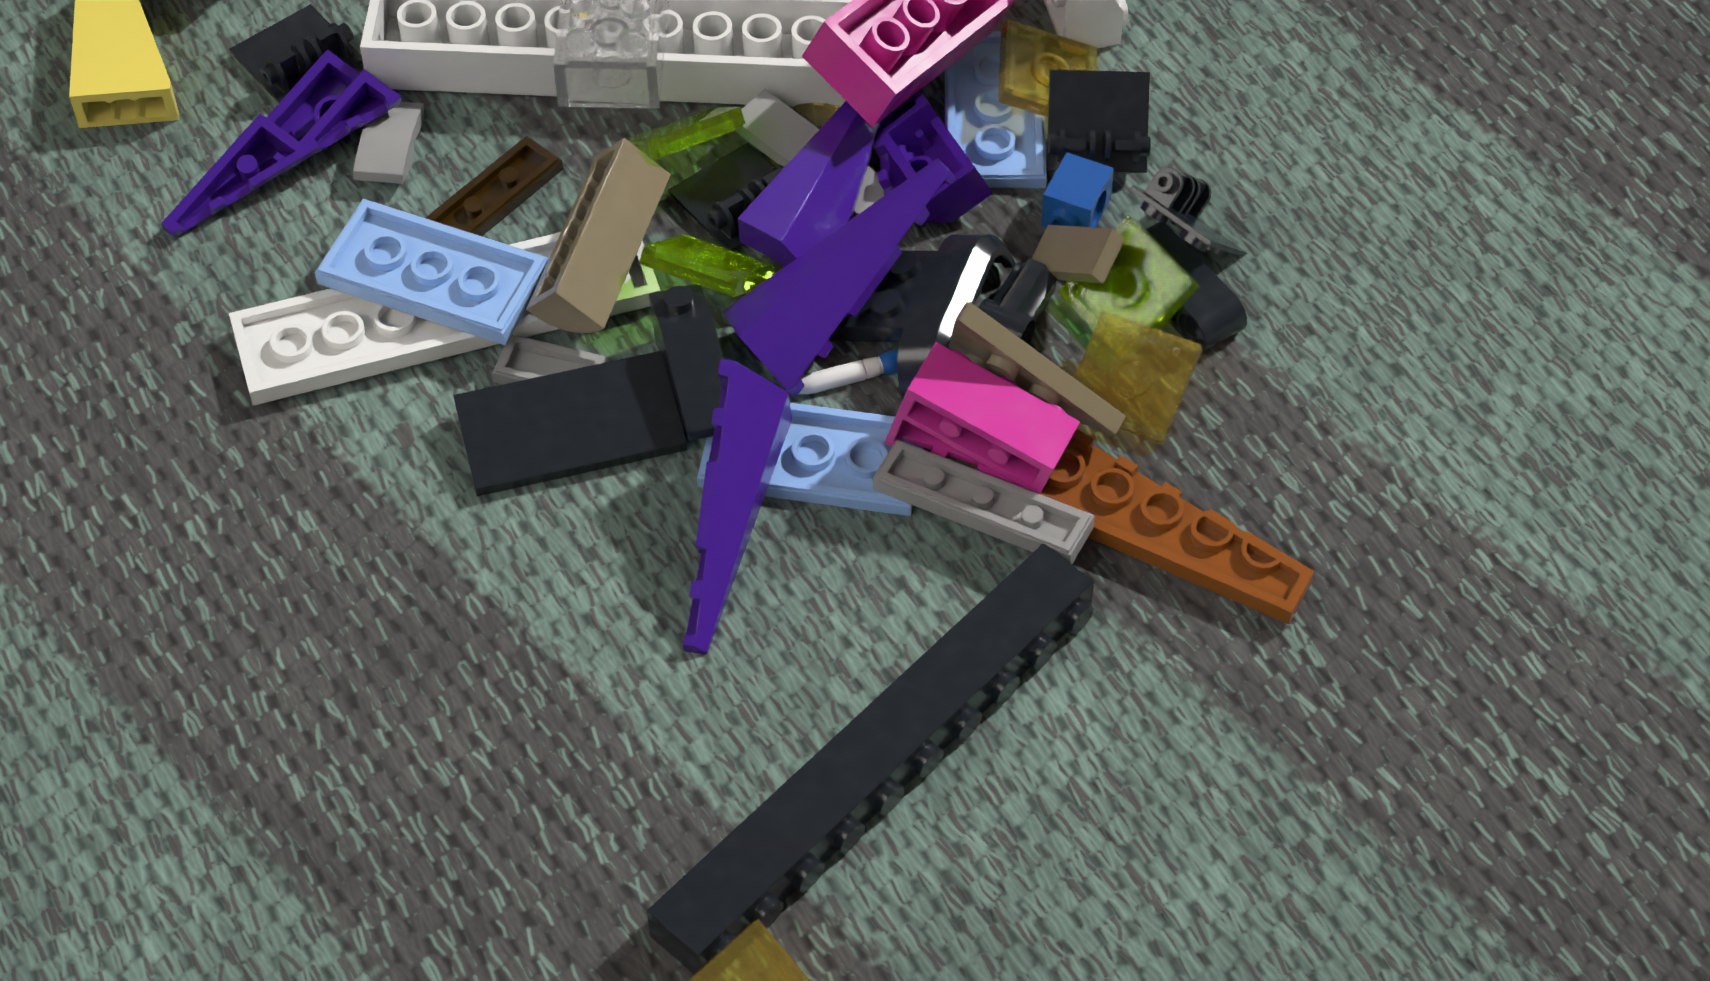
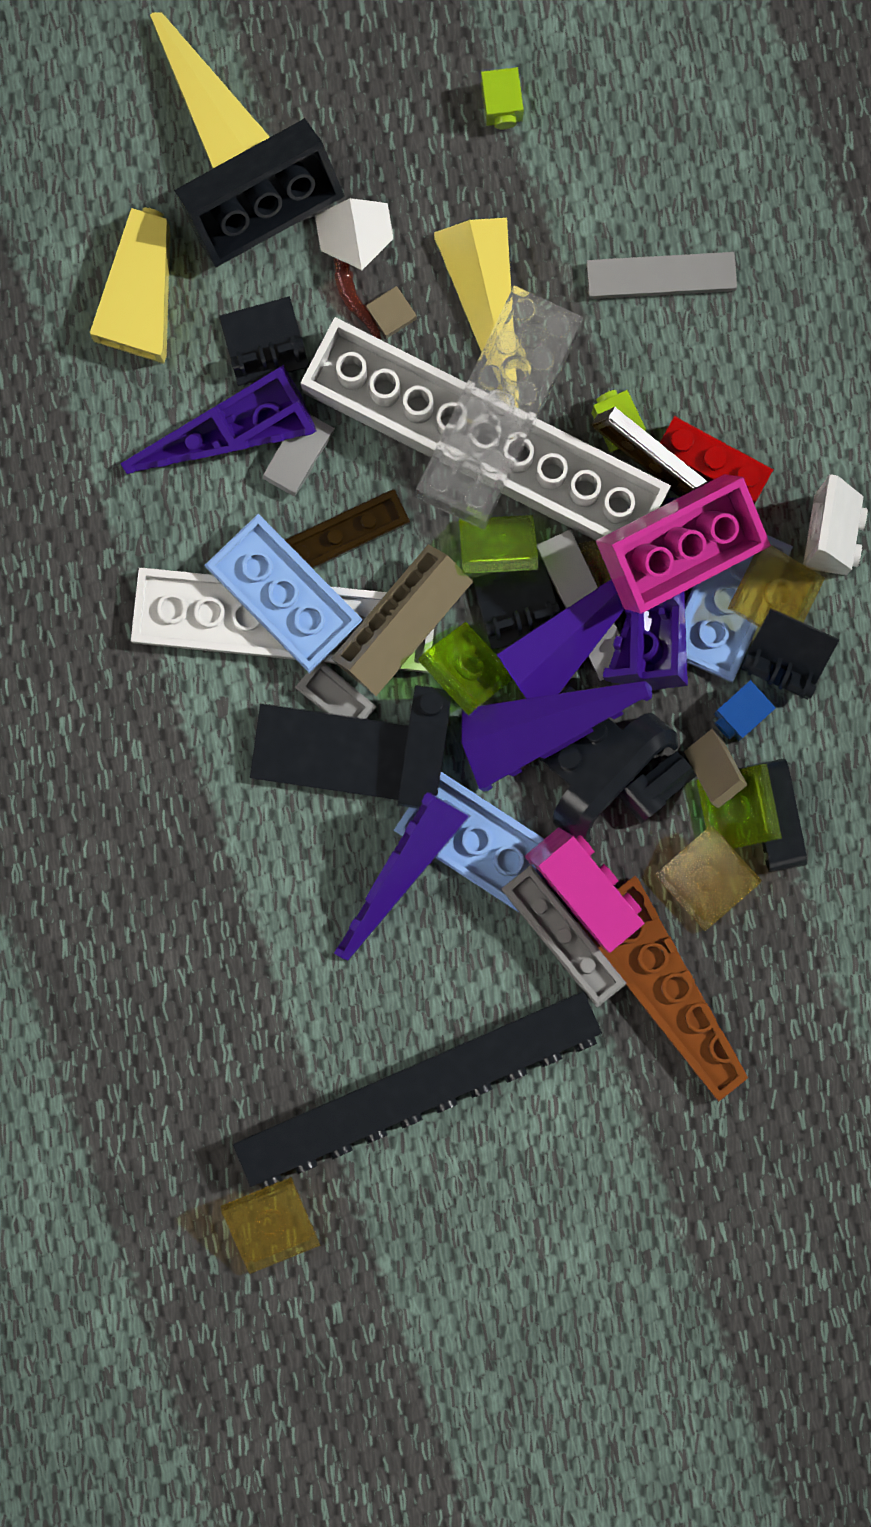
camera: 25 degrees right, 30 degrees up
white piece [799,349,898,395] -> none
dark tan wing [948,301,1126,434] -> none
black hinge [1129,168,1247,258] -> none

